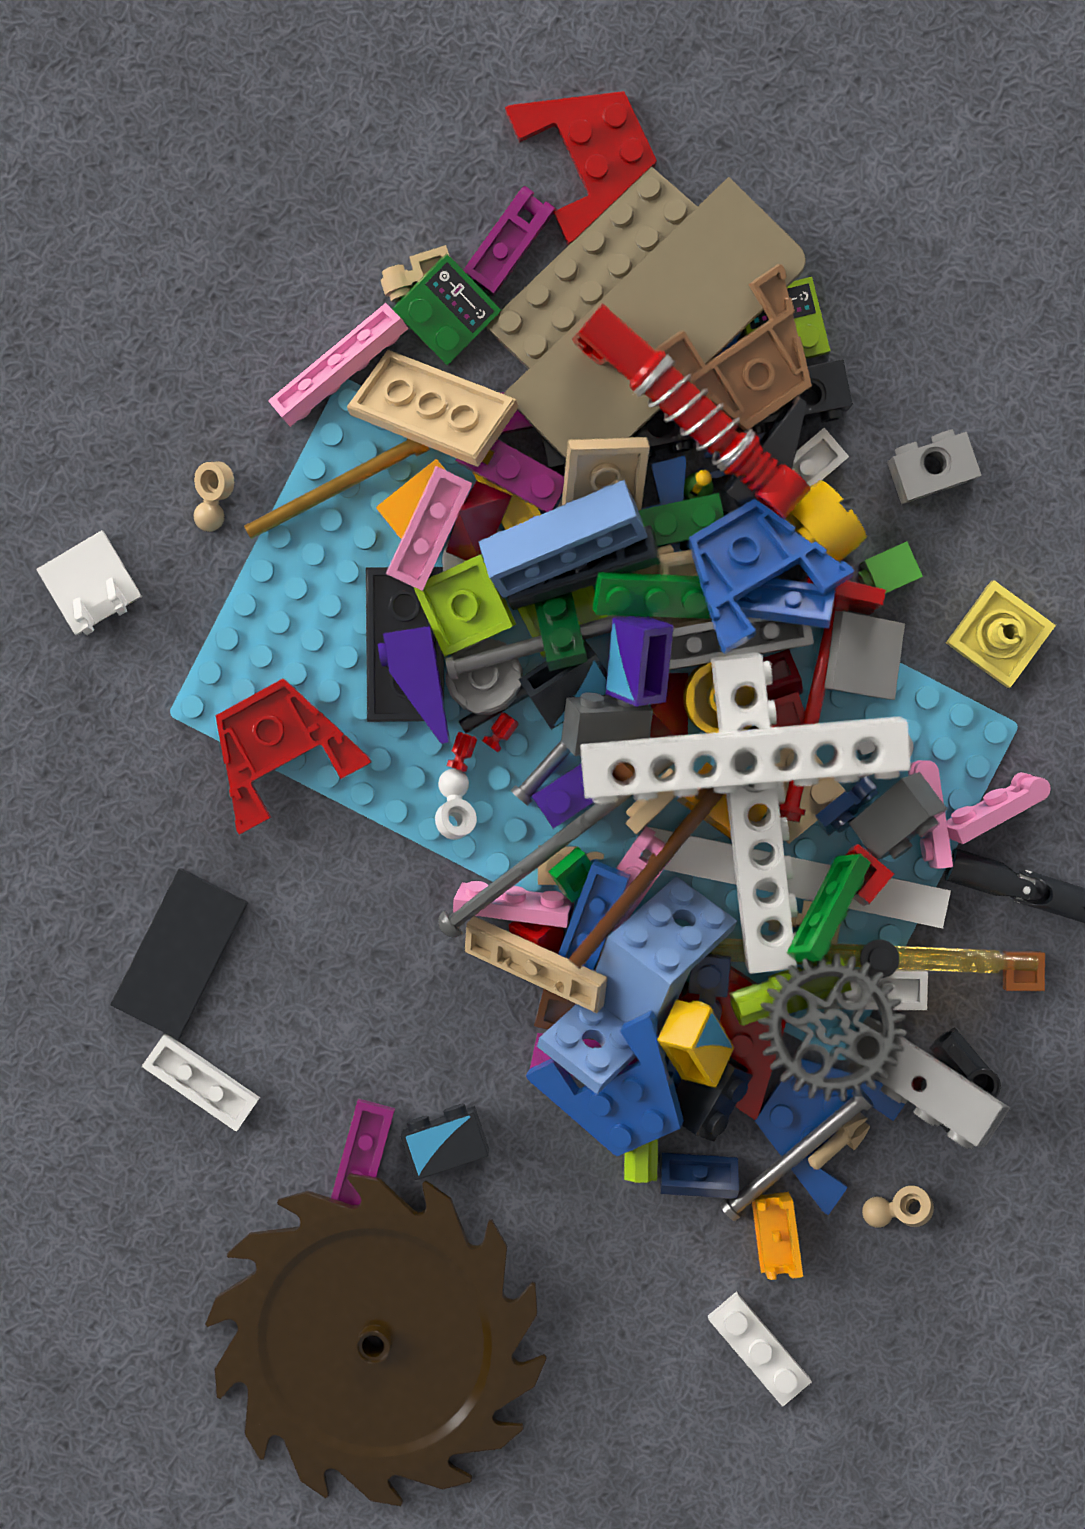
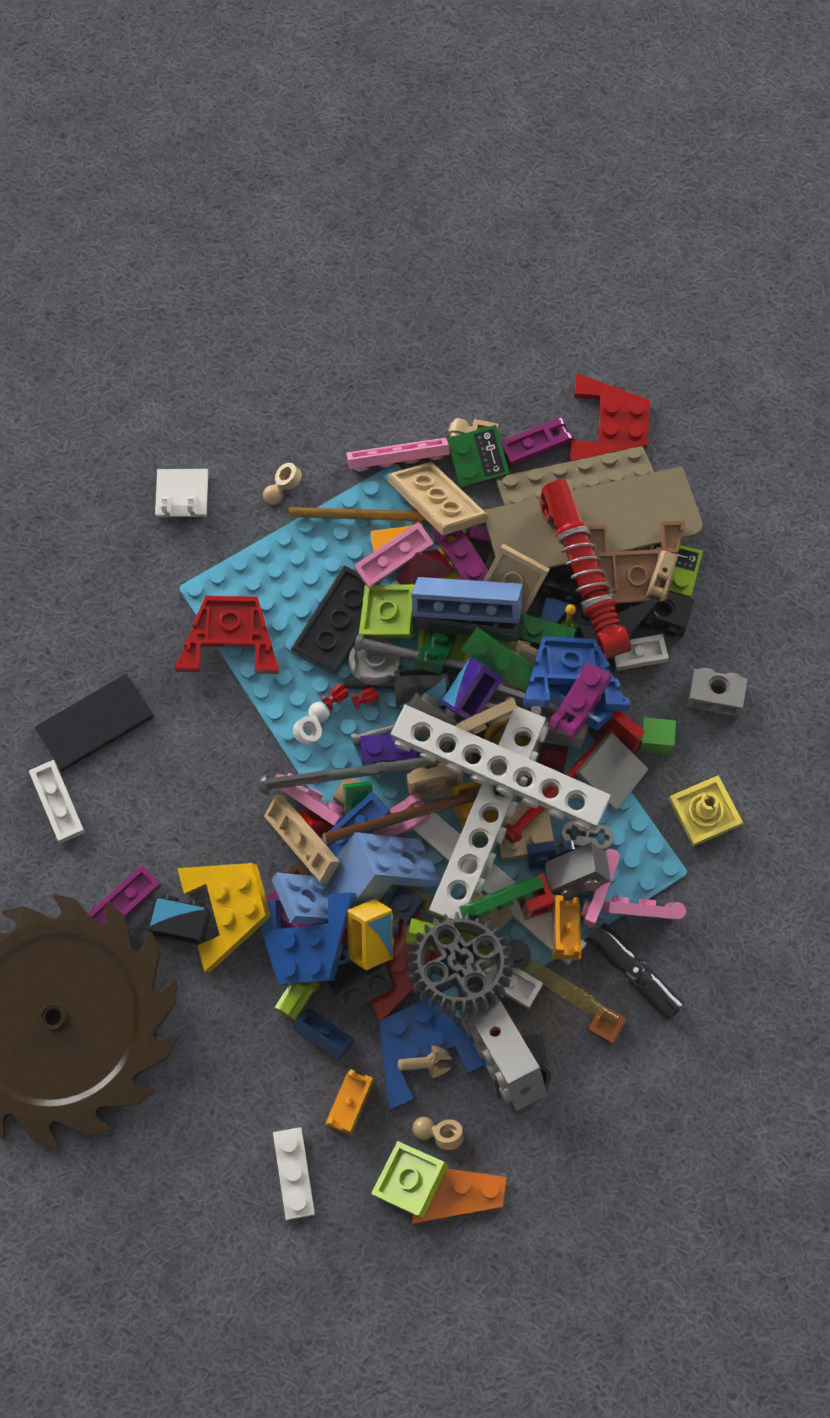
camera: 30 degrees right, 20 degrees down
dark purple slope [378,626,450,744] -> none
flat silver bar [720,1089,874,1221] -> none
yellow brick [785,480,867,562] -> none
none -> yellow wing [177,863,271,972]
none -> lime plate [371,1141,449,1219]
none -> orange wing [412,1169,507,1225]
none -> tan plate [455,698,518,735]
none -> magenta plate [548,662,612,740]
none -> light orange hinge [552,895,581,960]
none -> tan bar [646,551,678,602]

